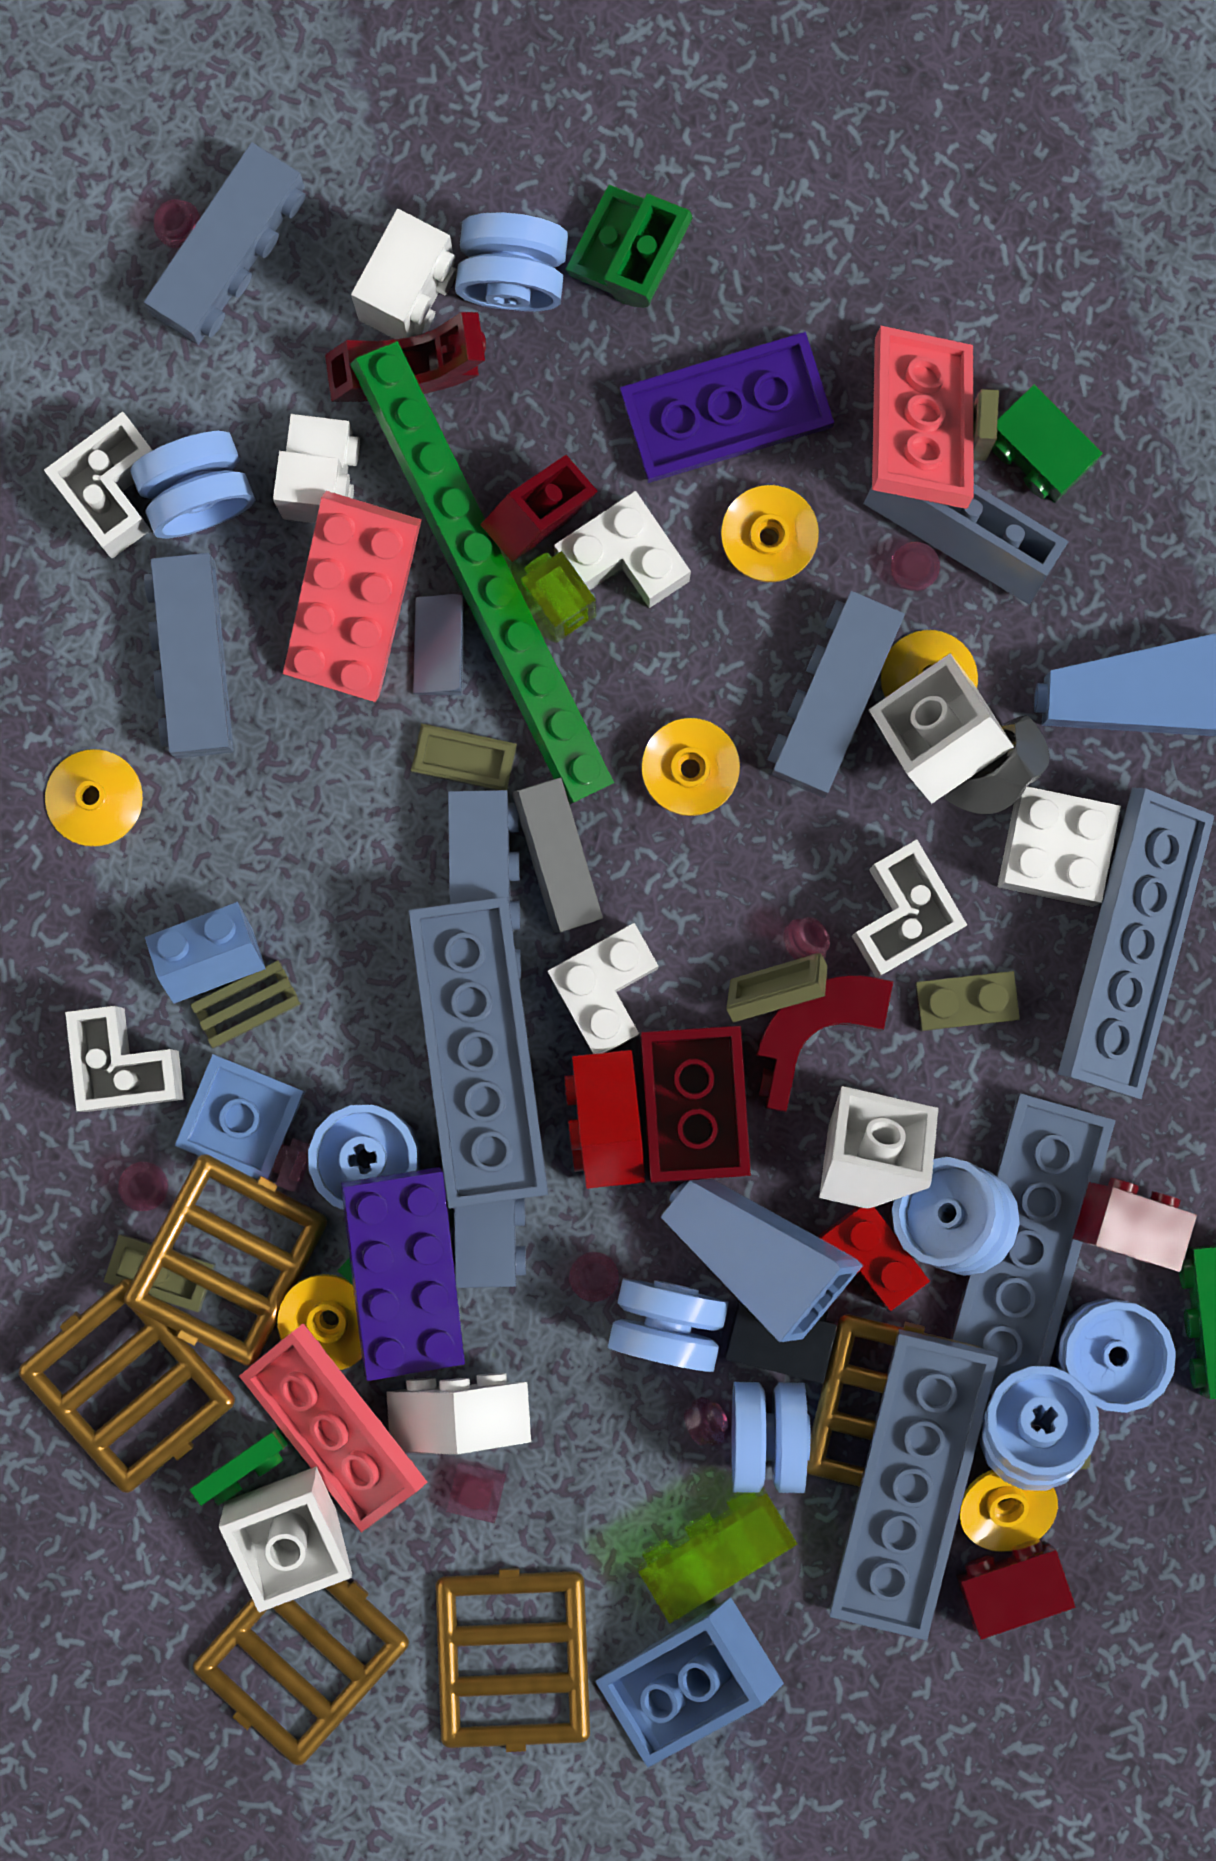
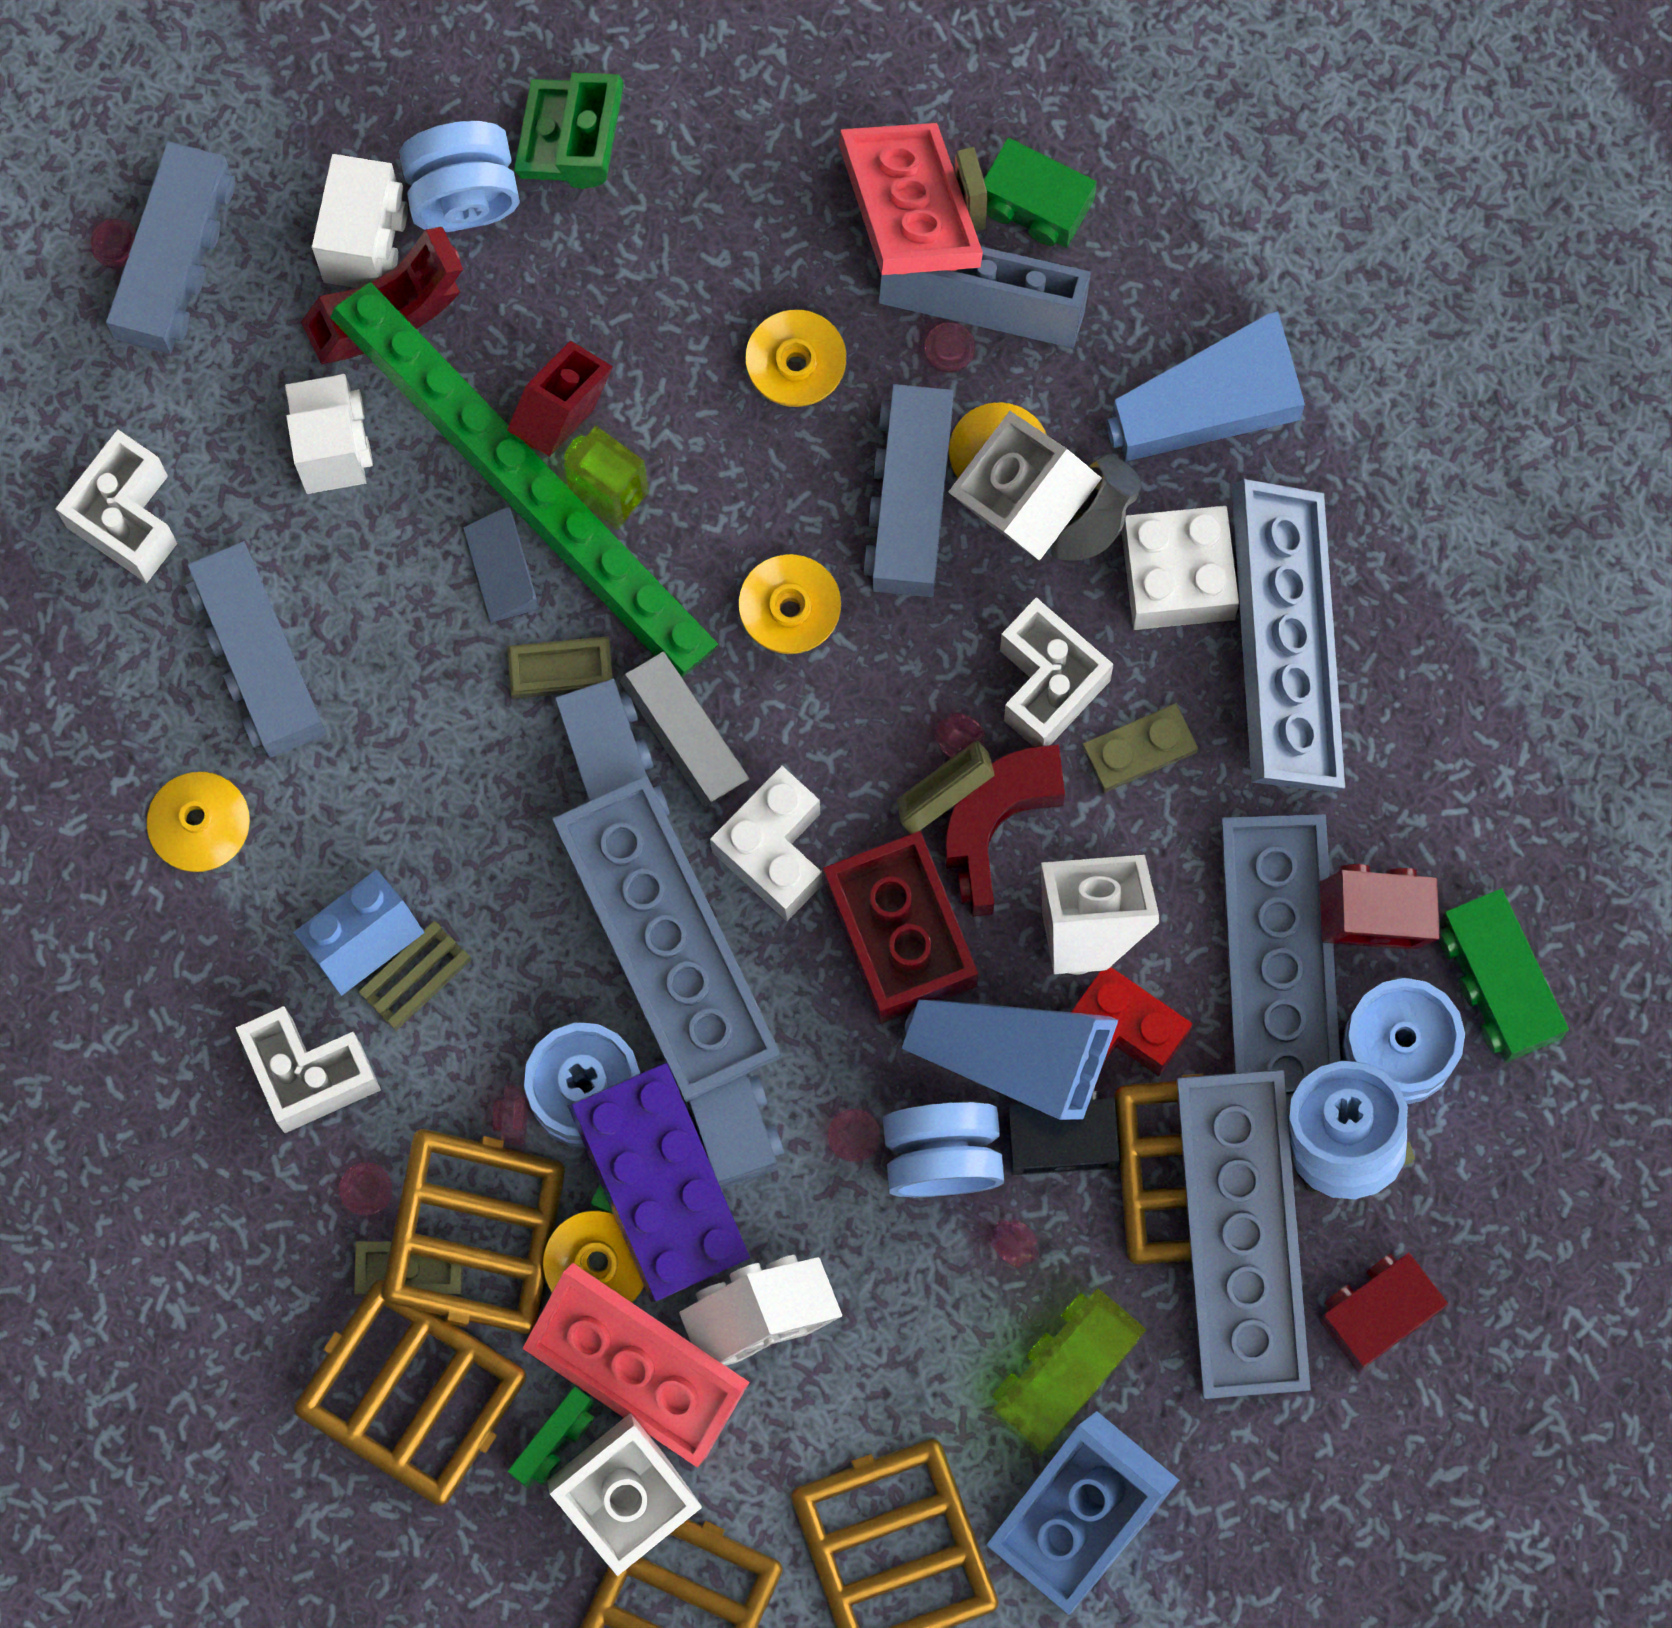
camera: 15 degrees left, 10 degrees down
light blue wheel [130,431,256,539] -> none
medium blue plate [175,1054,306,1180] -> none
coral plate [283,491,422,702] -> none
clear pink plate [447,1462,507,1524] -> none
white brick [554,491,691,608] -> none
red brick [564,1050,645,1189] -> none
dark purple plate [620,331,834,483] -> none
light blue wheel [731,1382,810,1493] -> none
light blue wheel [892,1157,1020,1276] -> none
yellow dish [959,1470,1058,1552] -> none

